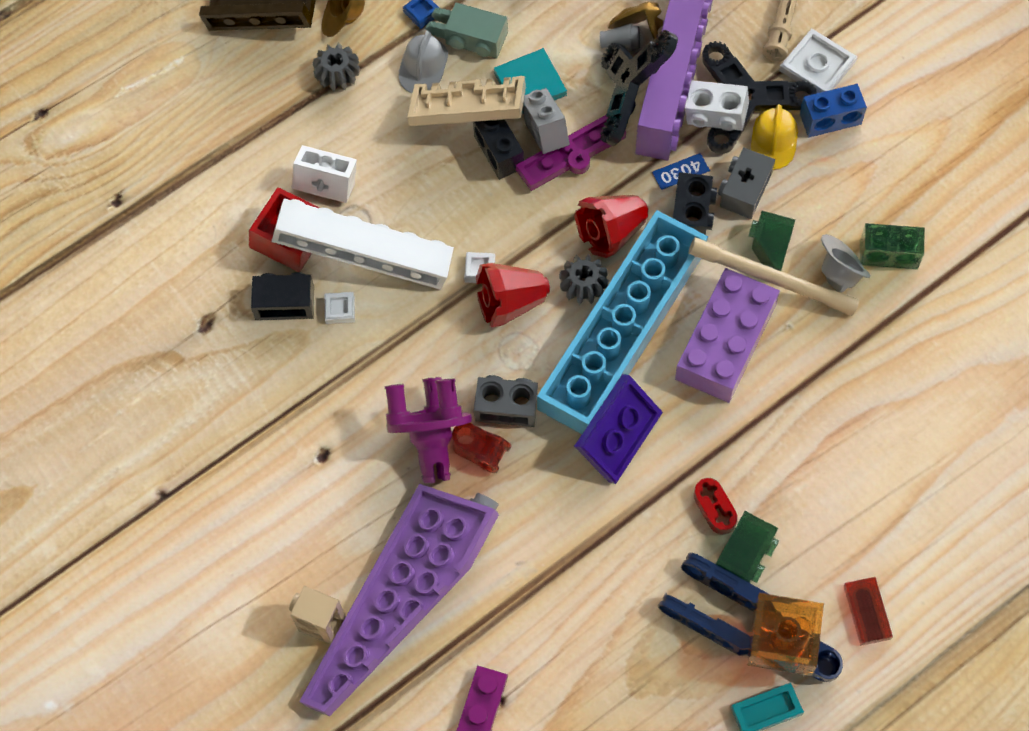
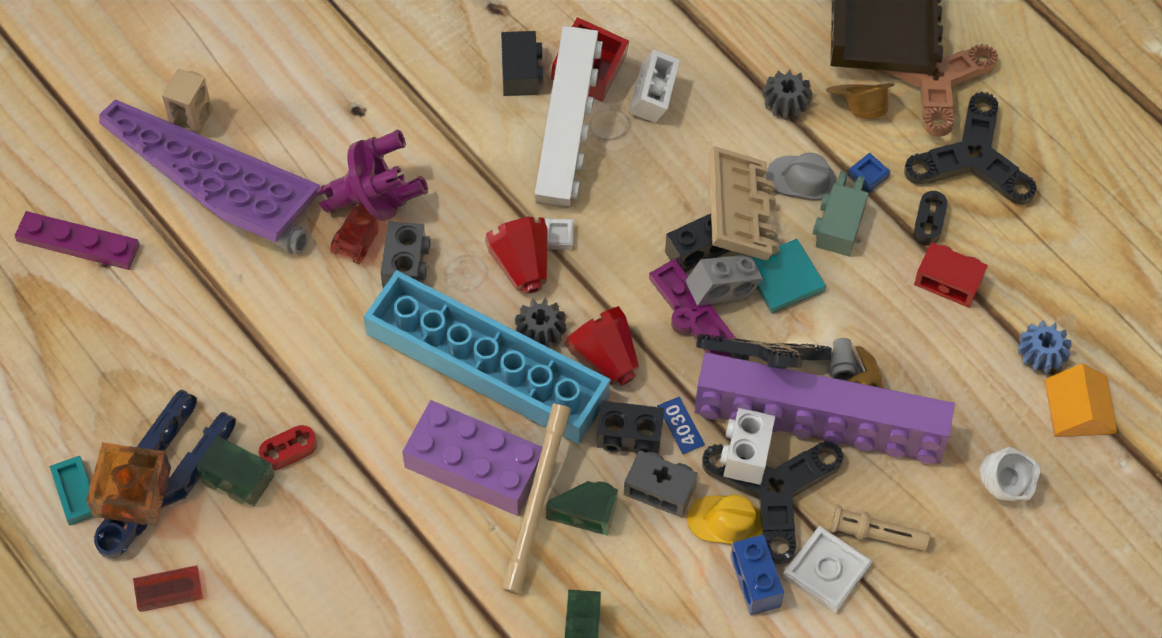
camera: 85 degrees right, 5 degrees down
white tile [324,292,355,324] -> none
dark purple tile [574,374,663,484] -> none
light grey piece [821,234,870,293] -> none

